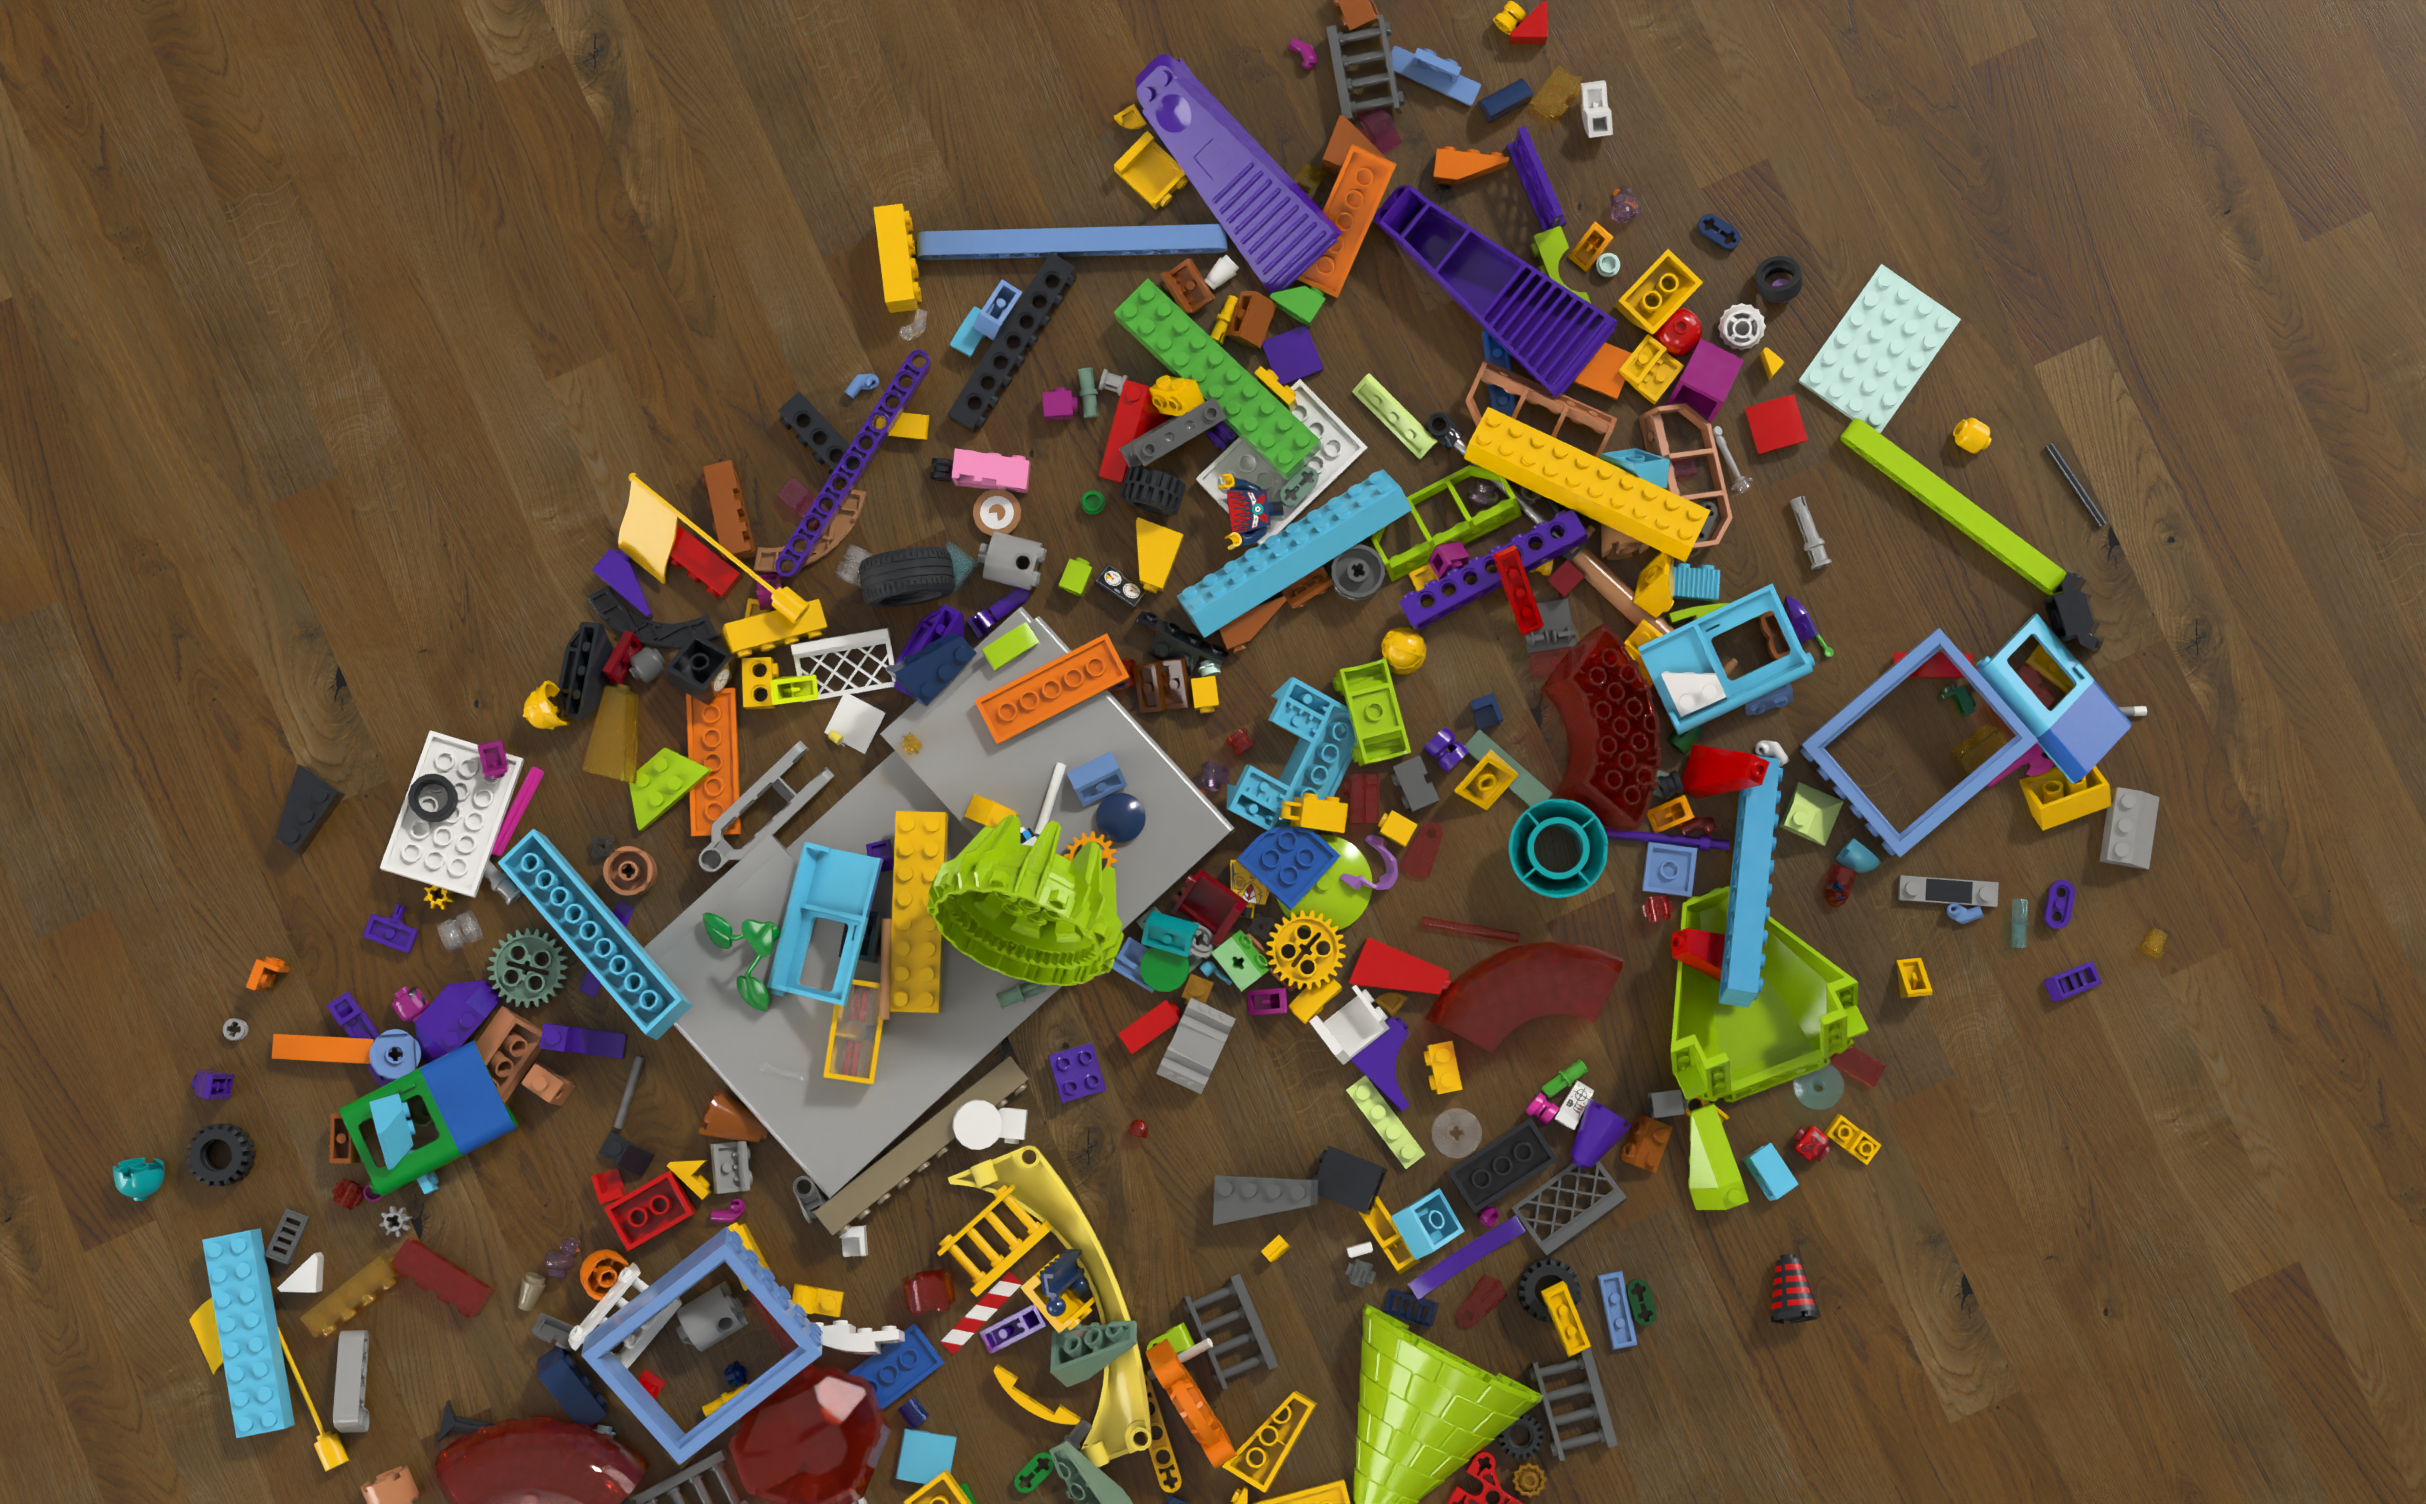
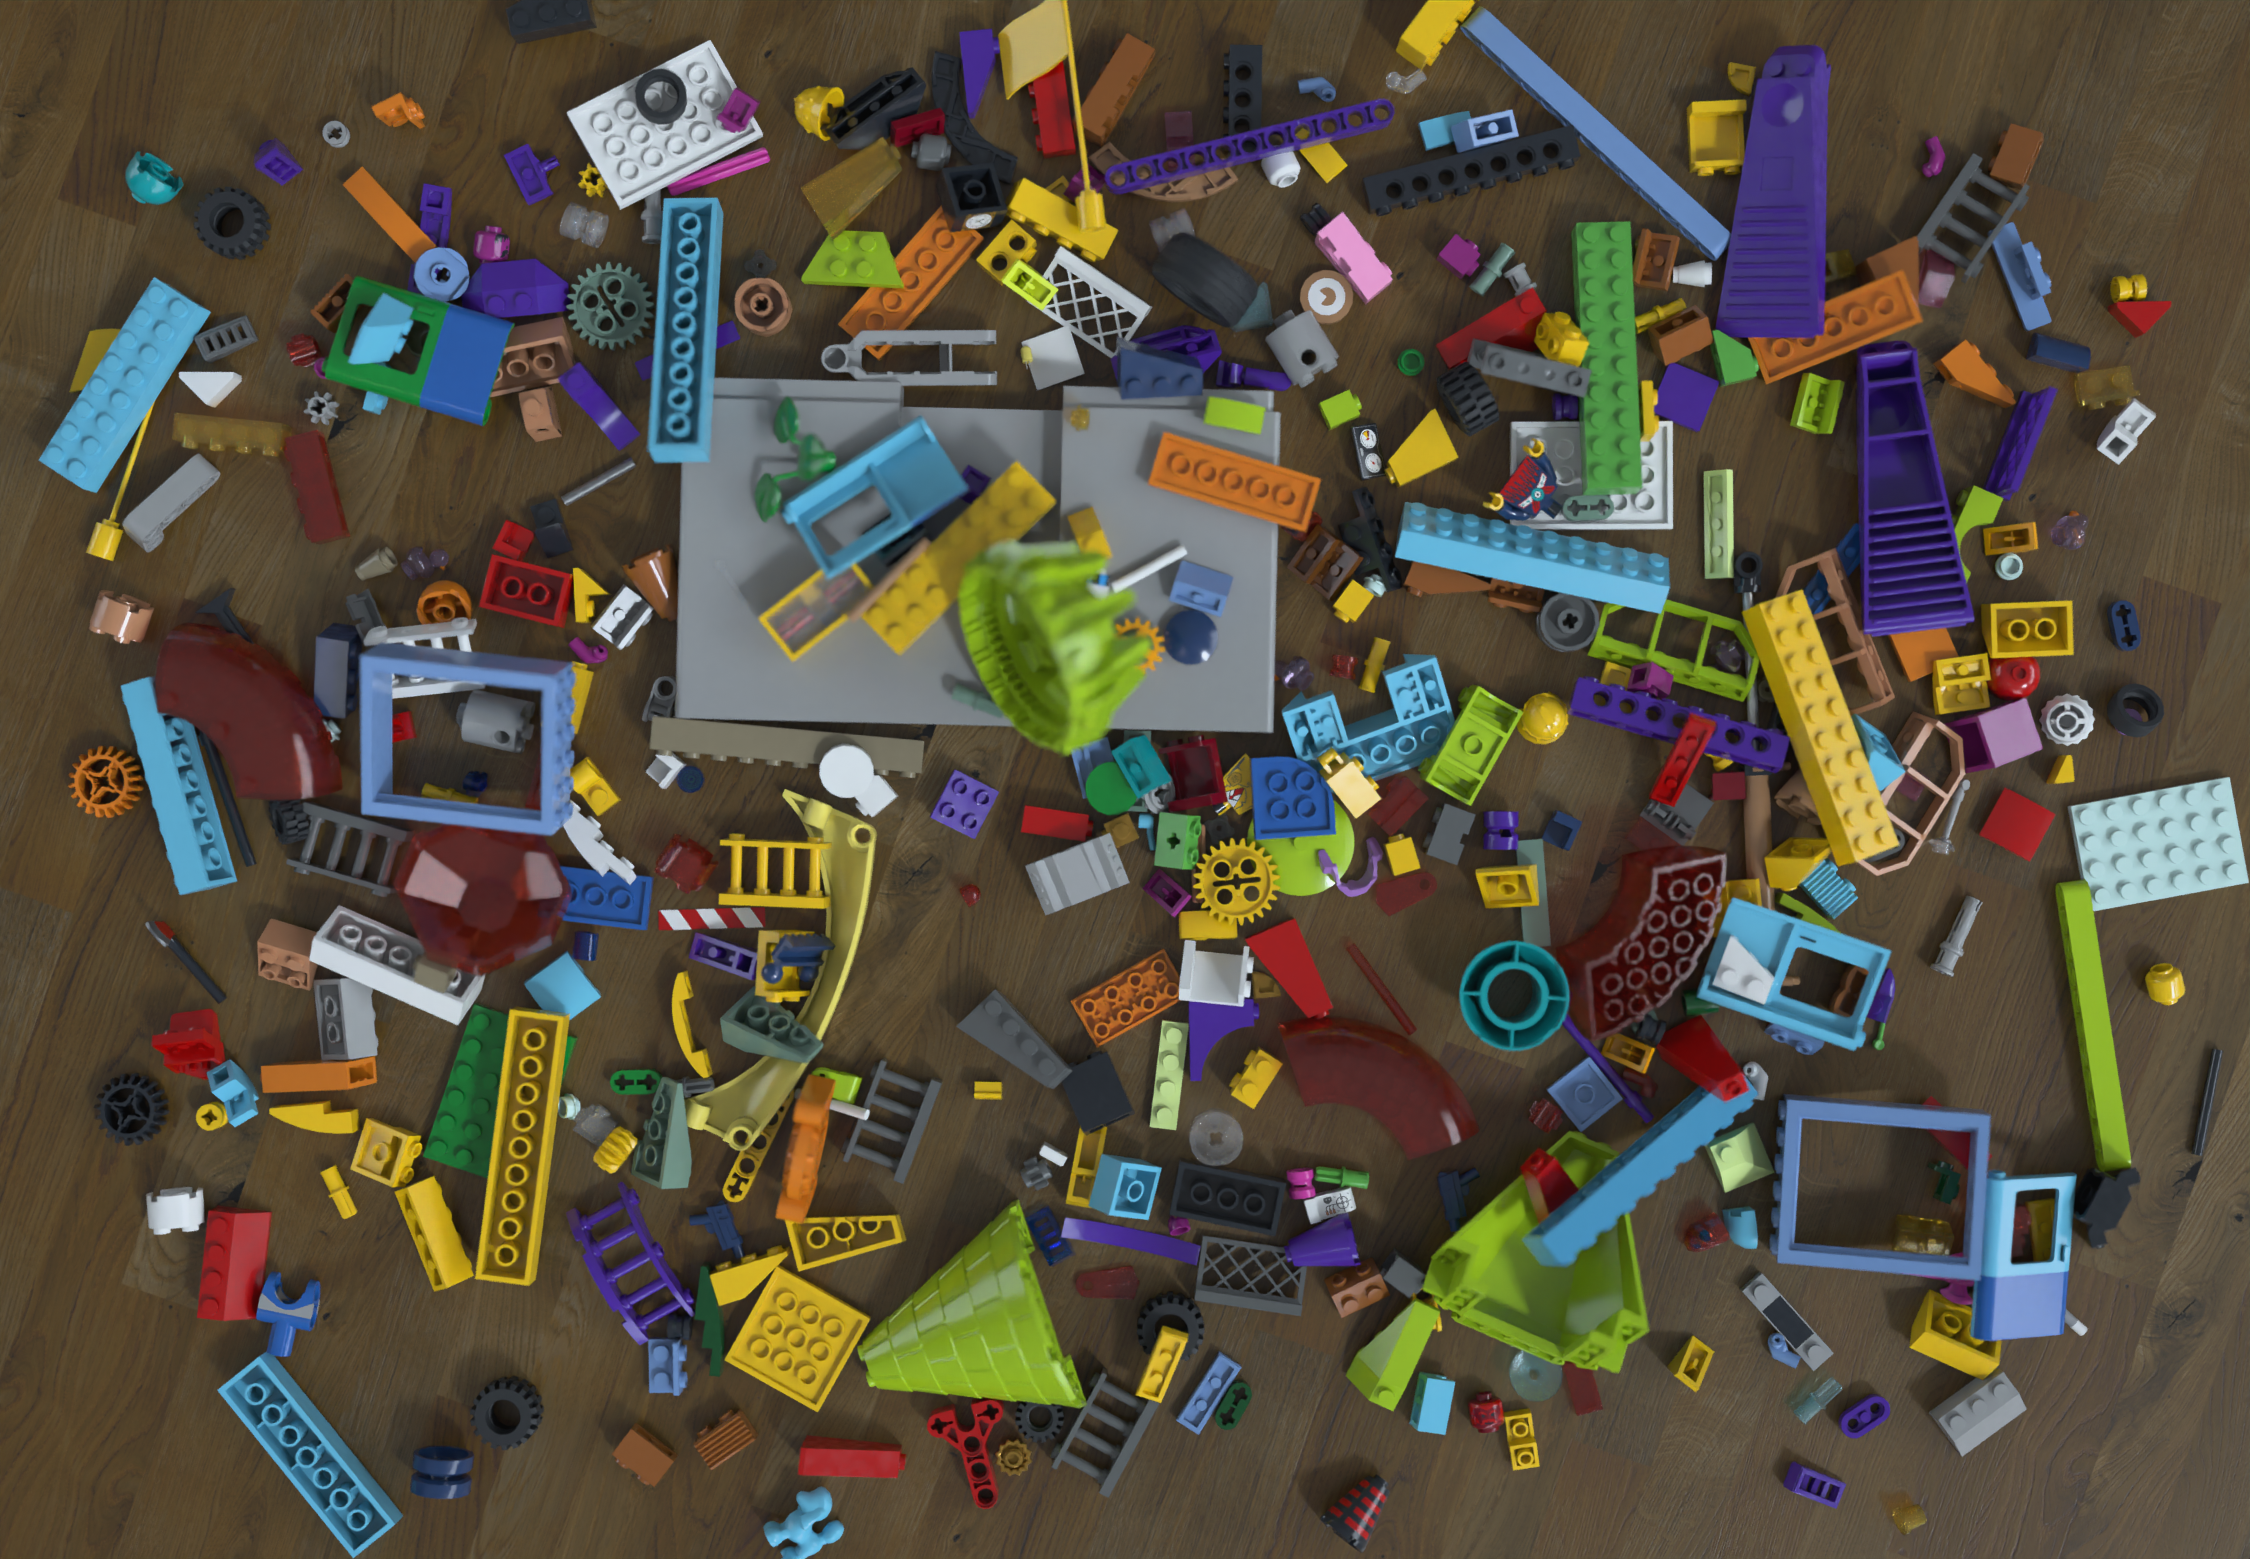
camera: 40 degrees right, 5 degrees up
none -> clear blue tile [677,766,705,793]
none -> orange tile [1071,948,1181,1048]
none -> white head [1261,145,1301,188]
none -> yellow pin [1358,637,1391,693]
none -> dark blue piece [1437,1168,1480,1231]
none -> lime bracket [1790,373,1845,434]

